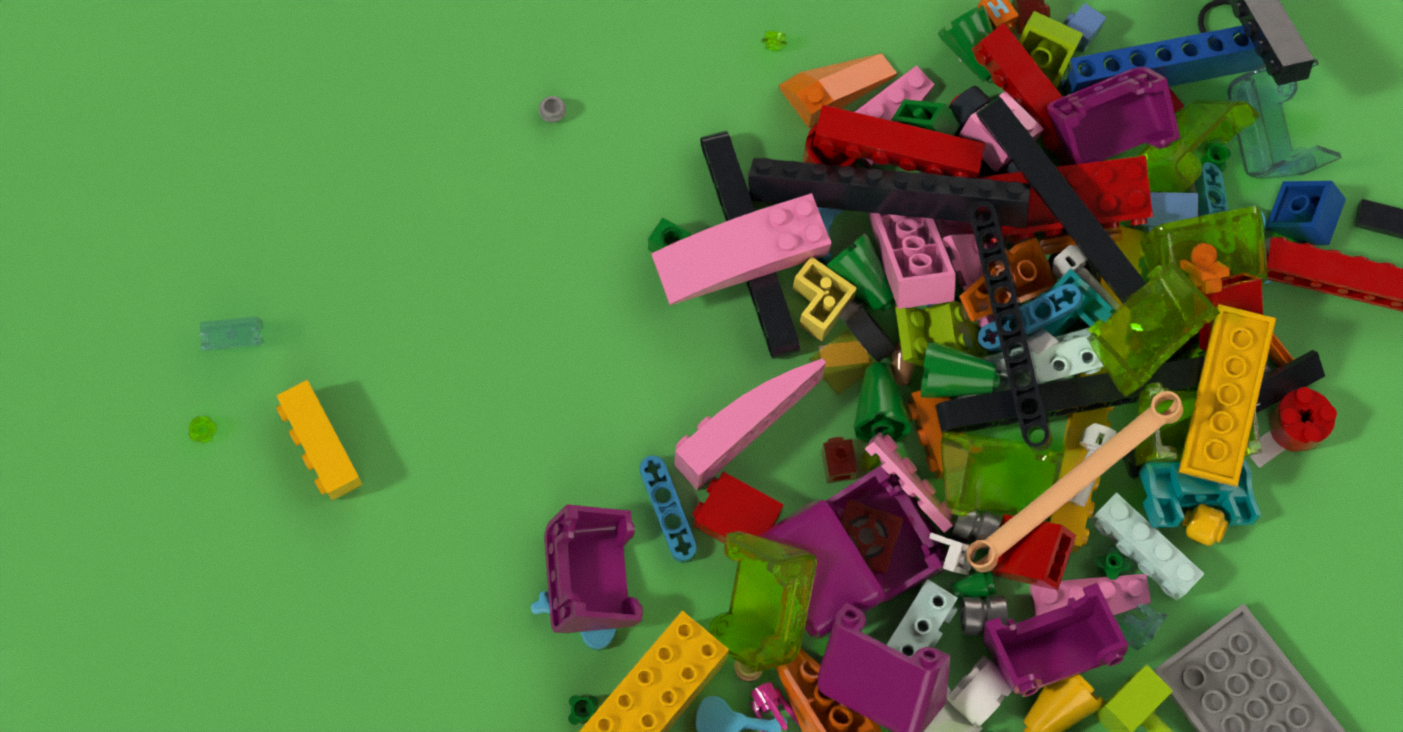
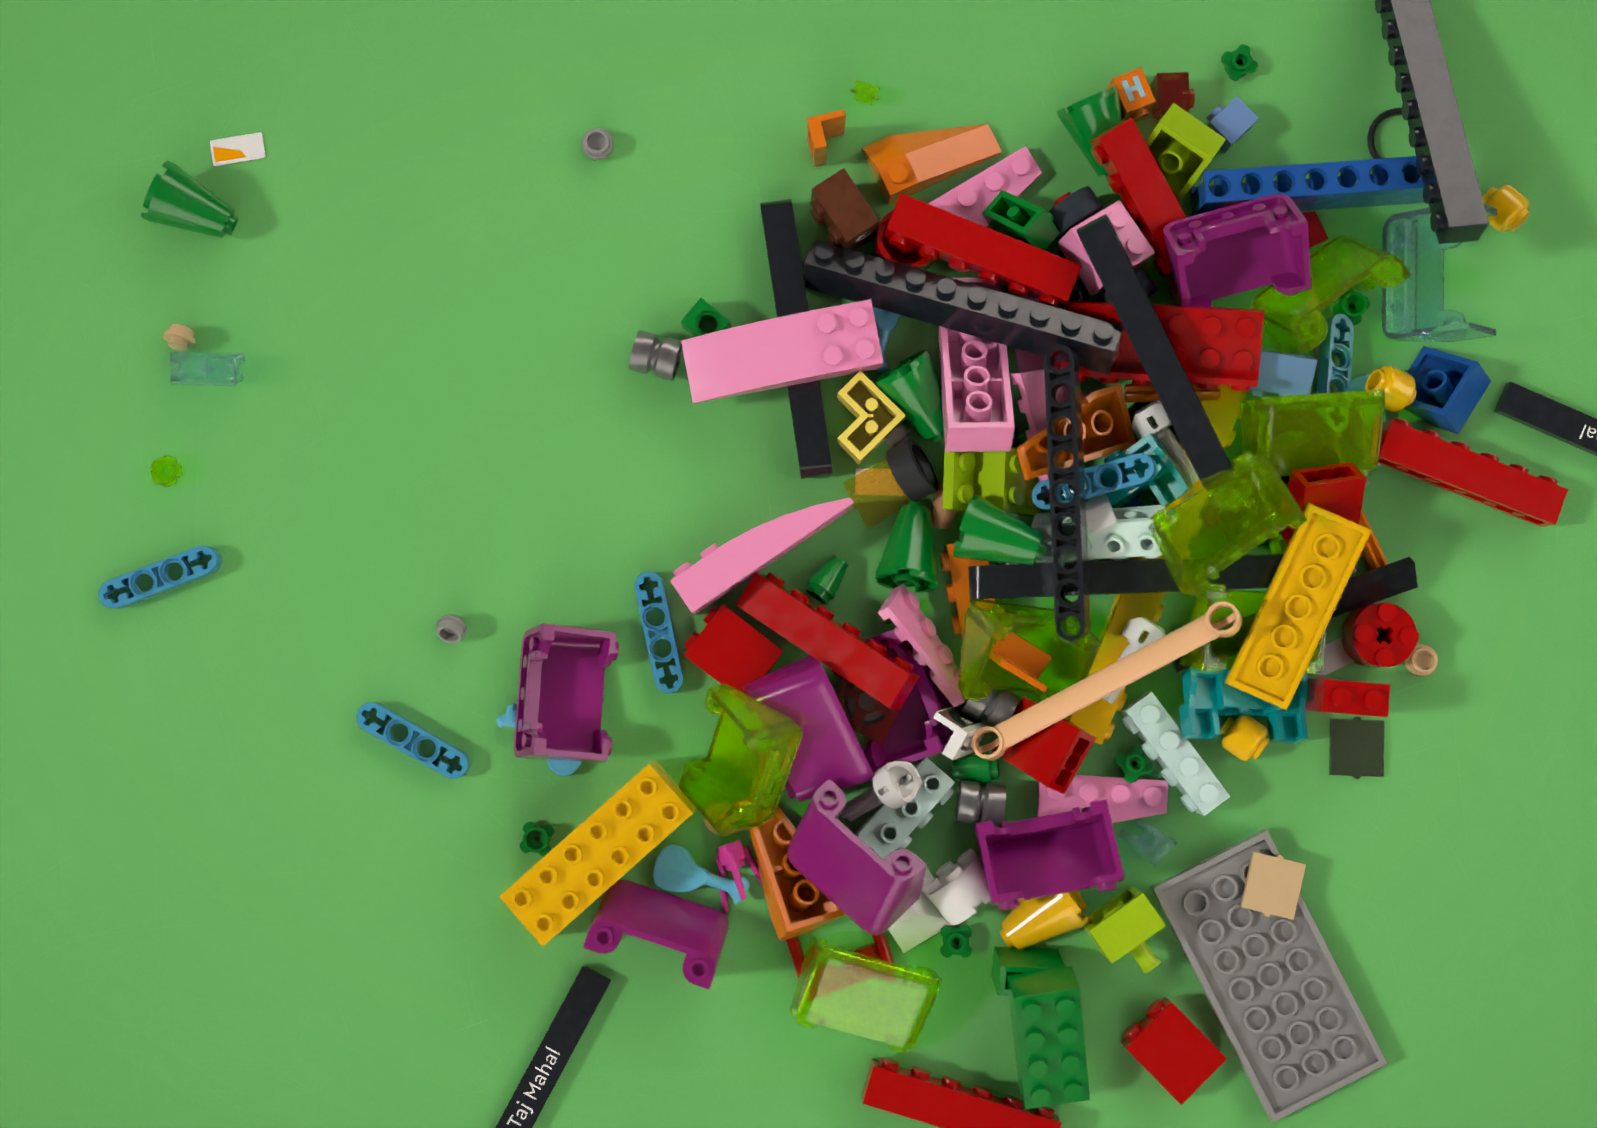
camera: 15 degrees right, 15 degrees up
yellow brick [276,380,363,501] -> none
clear red brick [821,437,858,483] -> none
orange hips [1180,243,1230,294] -> none
none -> dark azure beam [98,546,222,609]
none -> green cone [141,161,238,238]
none -> tan plate [163,324,196,351]
none -> white sticker [210,132,266,166]
none -> dark azure beam [356,702,471,779]
none -> light grey plate [436,614,467,644]
none -> flat silver wheel [629,330,683,381]
none -> red brick [736,572,920,710]
none -> green cone [806,555,848,604]
none -> orange panel [807,109,846,167]
none -> copper brick [810,168,880,251]
none -> white piece [841,761,922,822]
none -> orange panel [983,624,1052,693]
none -> tan piece [1240,851,1306,920]
none -> red brick [1306,678,1391,718]
none -> clear smoke piece [1329,717,1384,779]
none -> yellow head [1365,365,1417,412]
none -> tan plate [1405,644,1438,676]
none -> yellow head [1482,185,1530,232]

